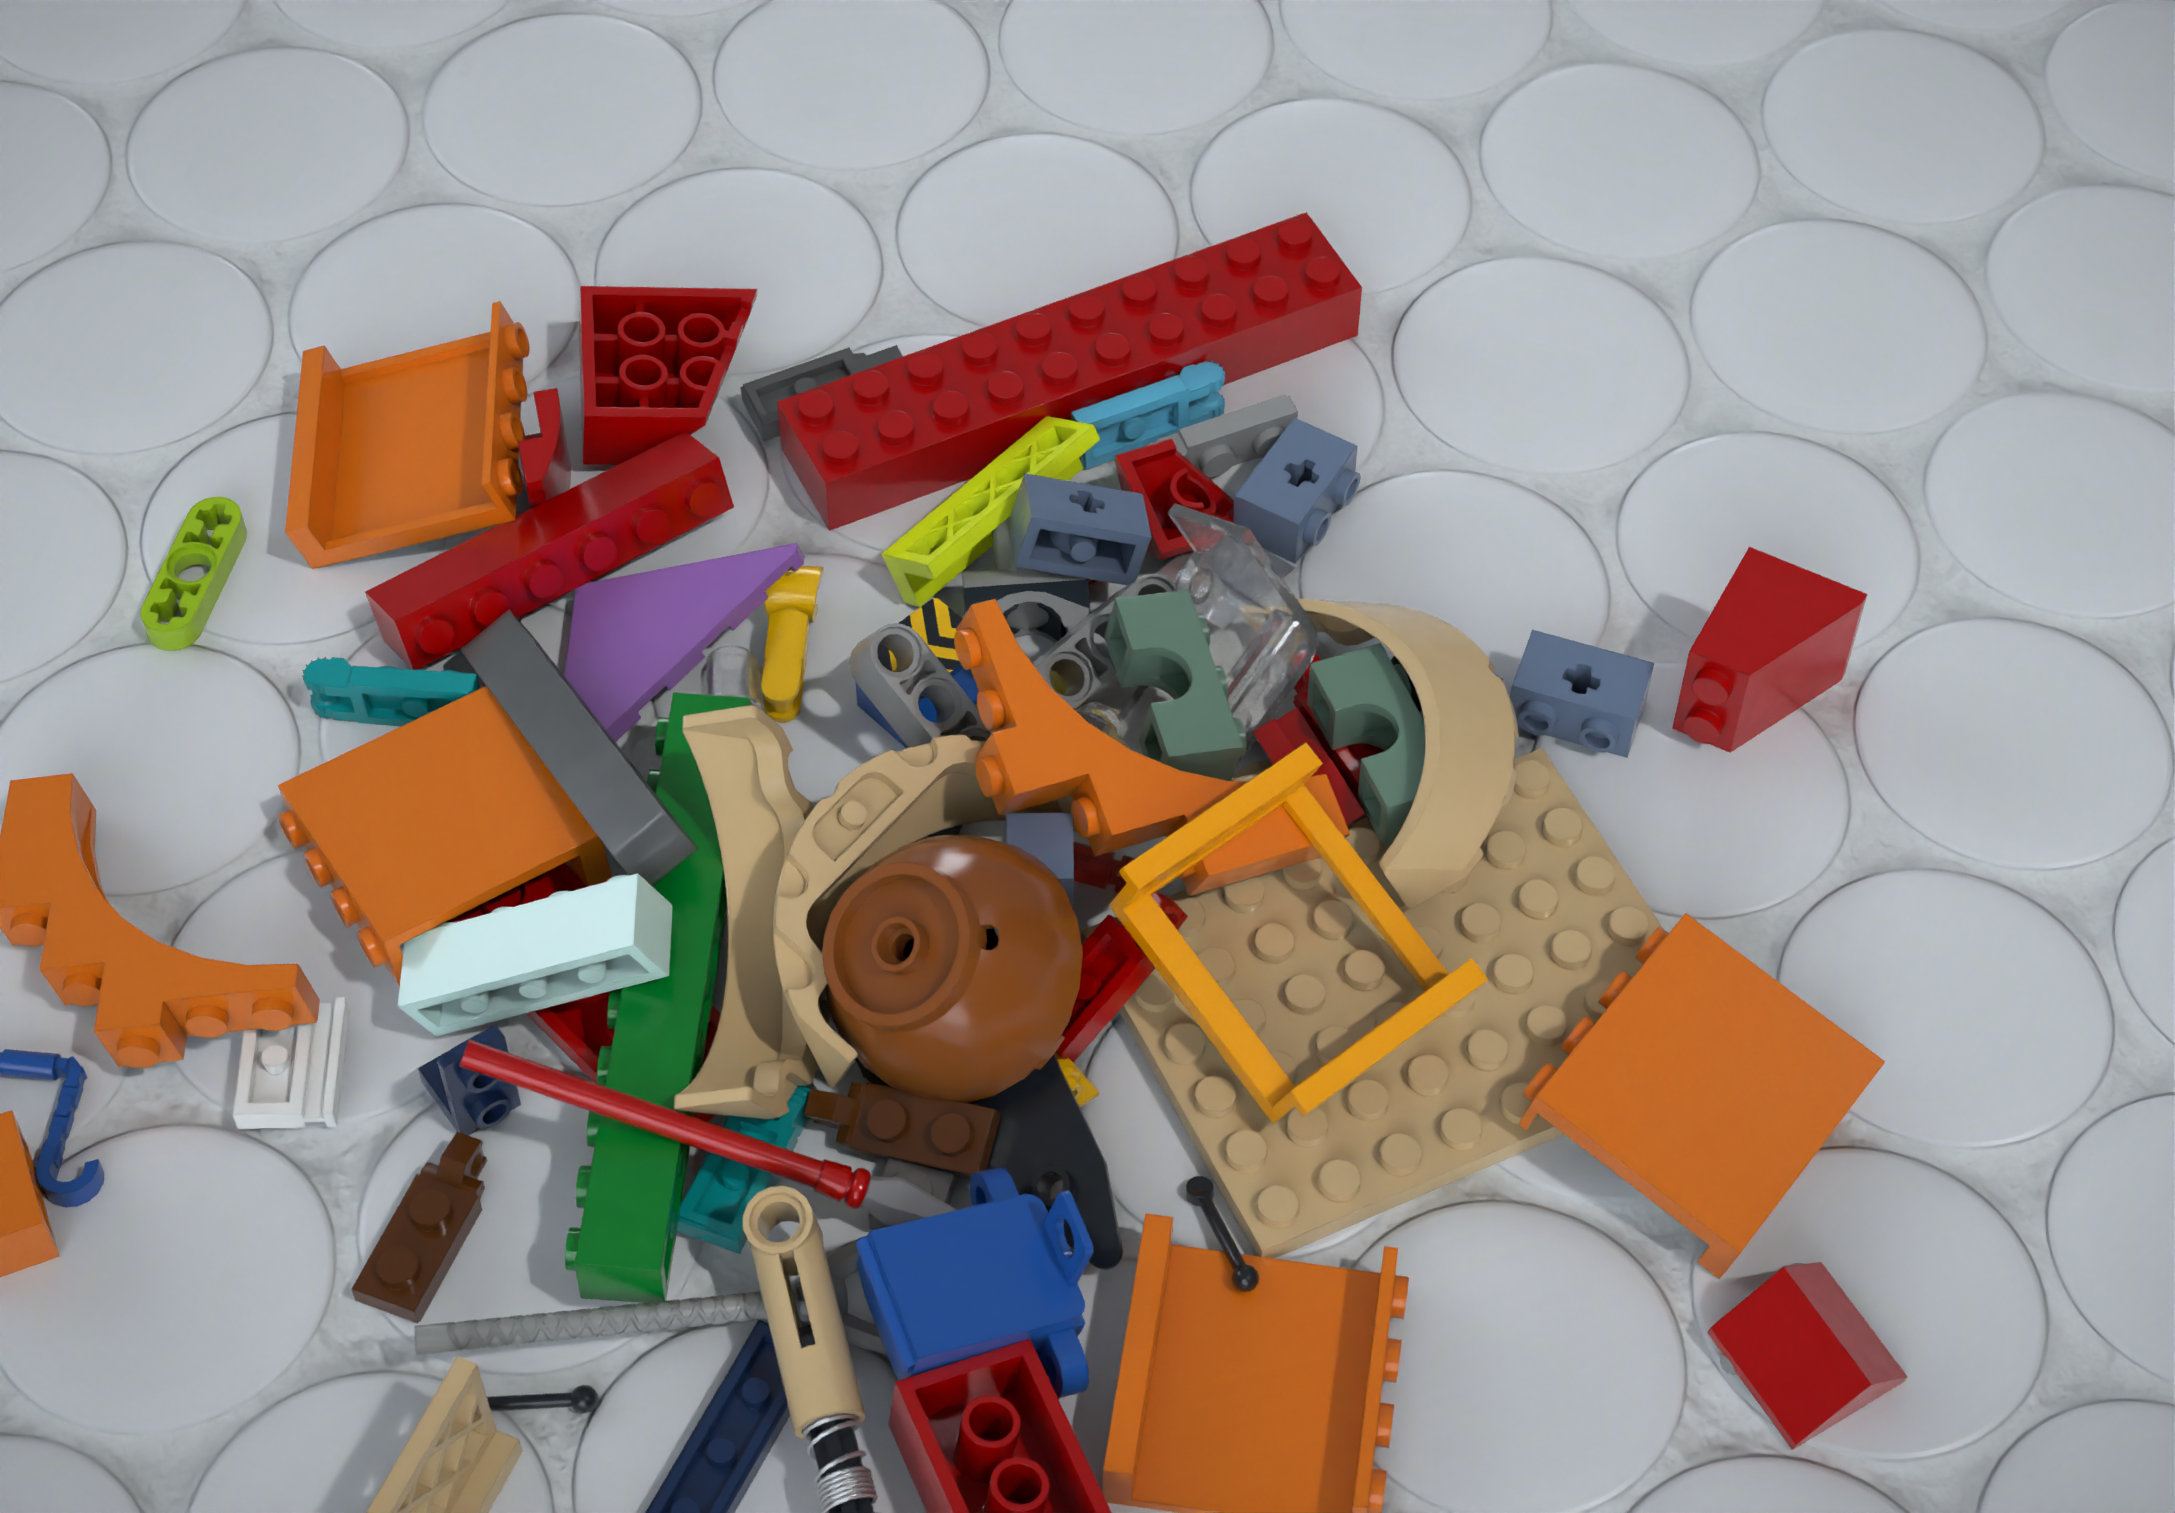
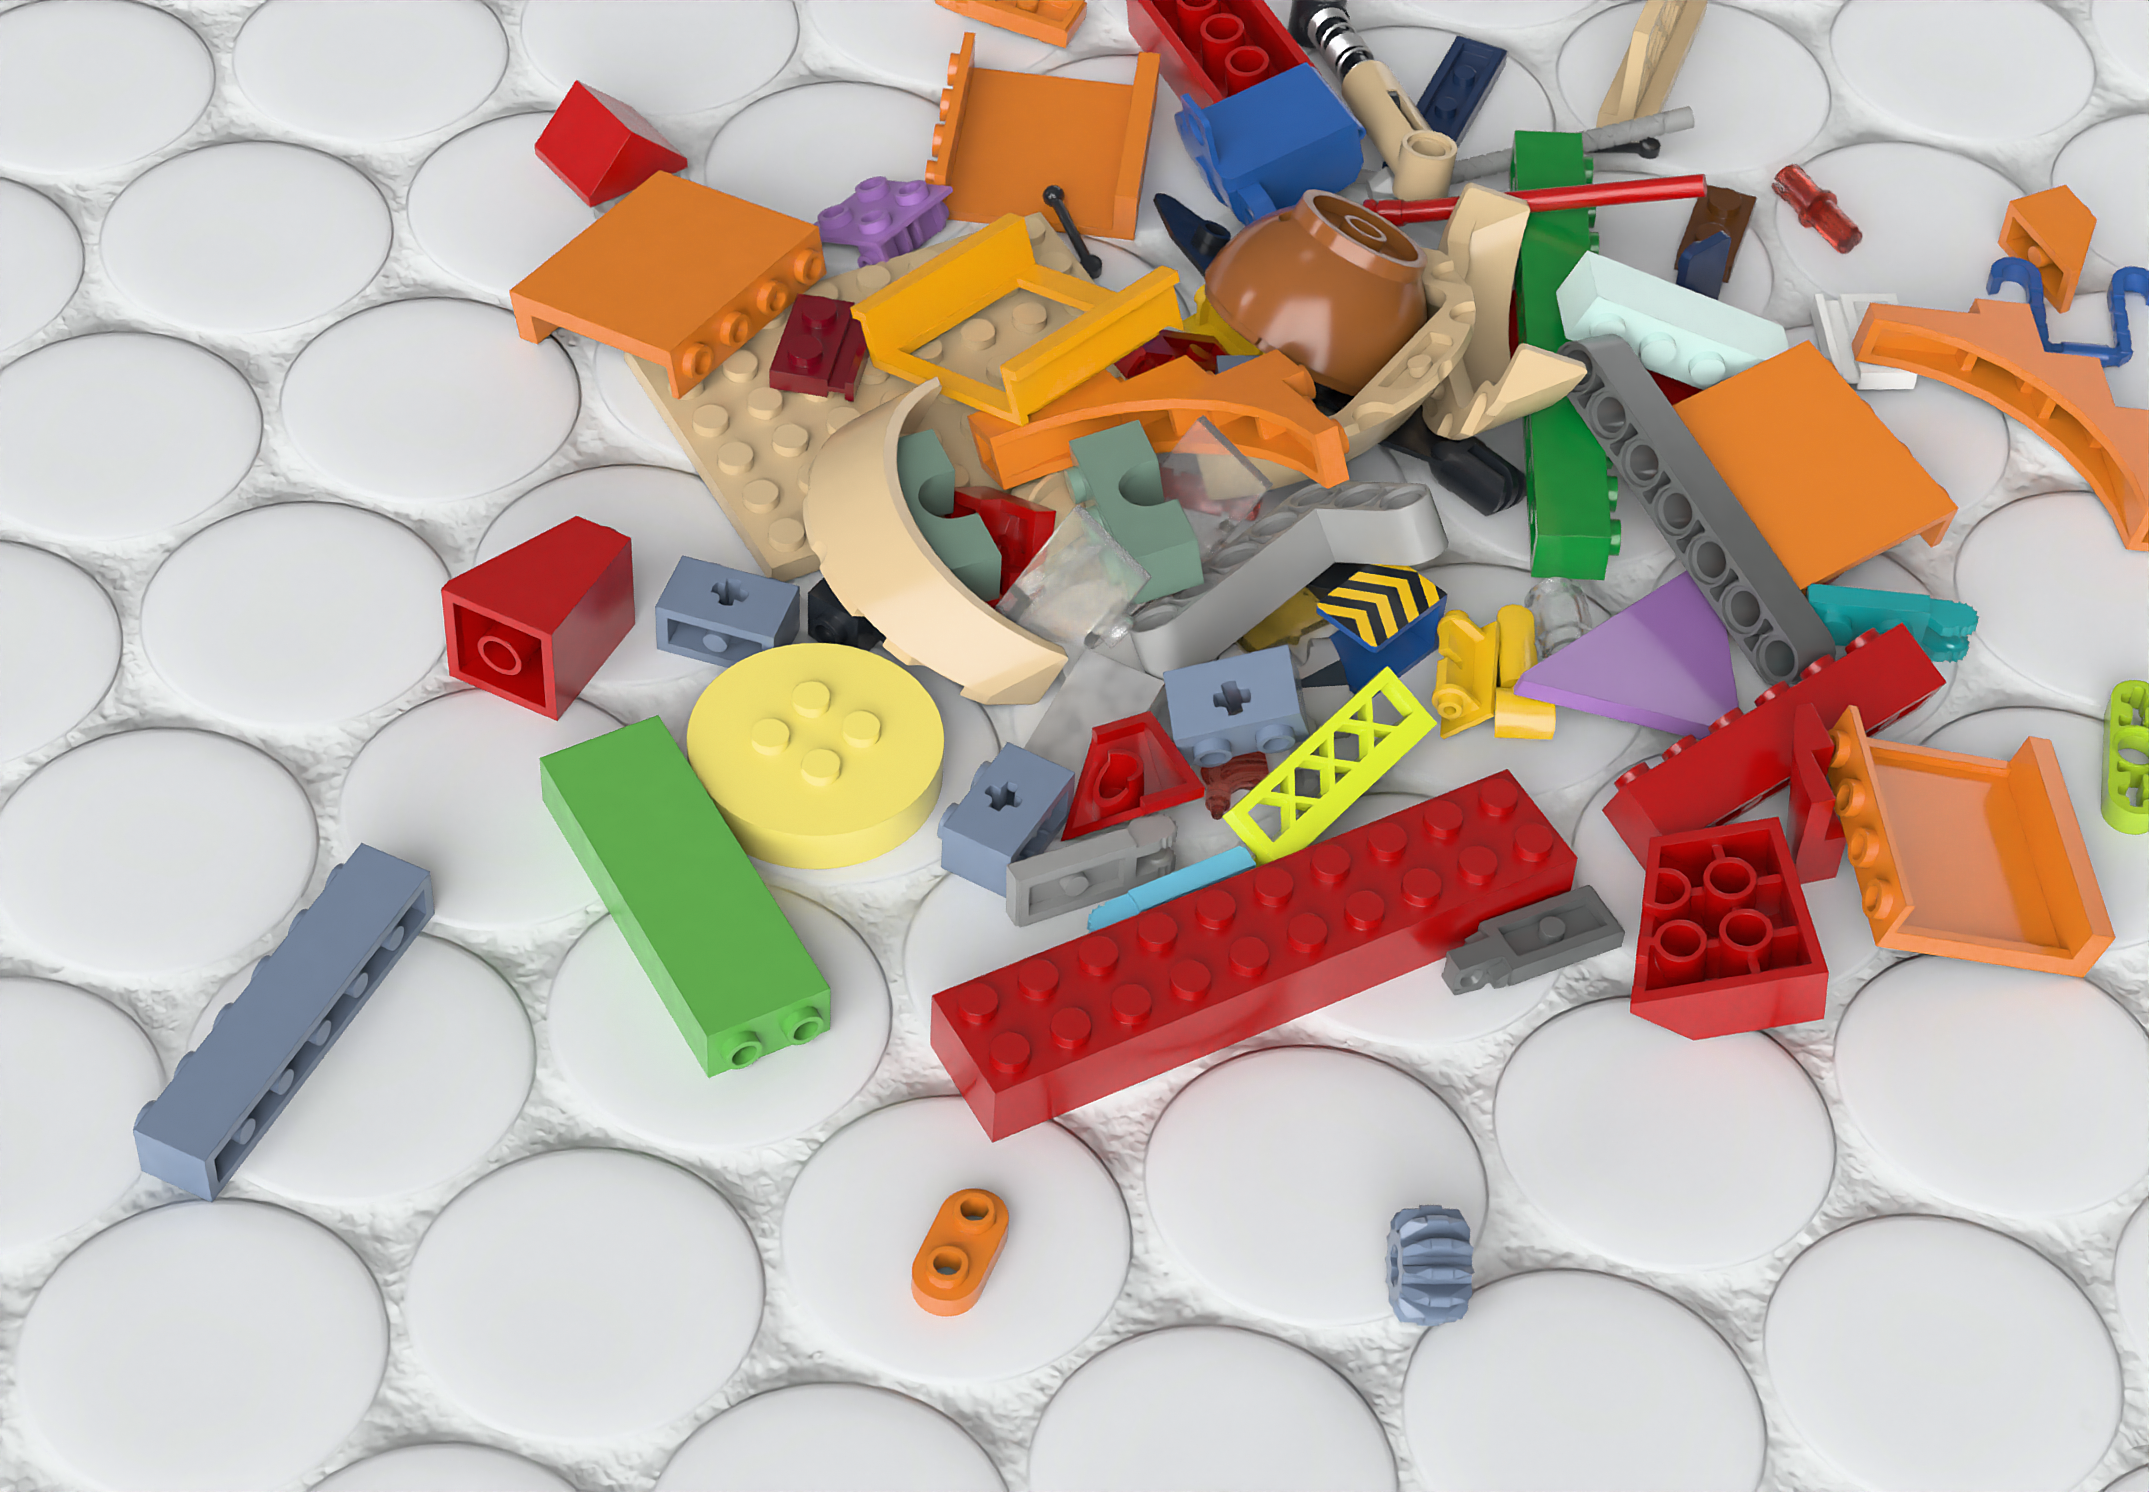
camera: 175 degrees right, 5 degrees down
none -> sand blue brick [133,843,435,1202]
none -> bright green brick [539,715,830,1078]
none -> light yellow brick [687,643,944,870]
none -> dark red plate [769,293,870,402]
none -> medium lavender hinge [814,176,953,268]
none -> orange plate [911,1188,1009,1317]
none -> sand blue gear [1385,1205,1475,1326]
none -> yellow hinge [1432,610,1500,739]
none -> clear red axle [1772,164,1863,254]

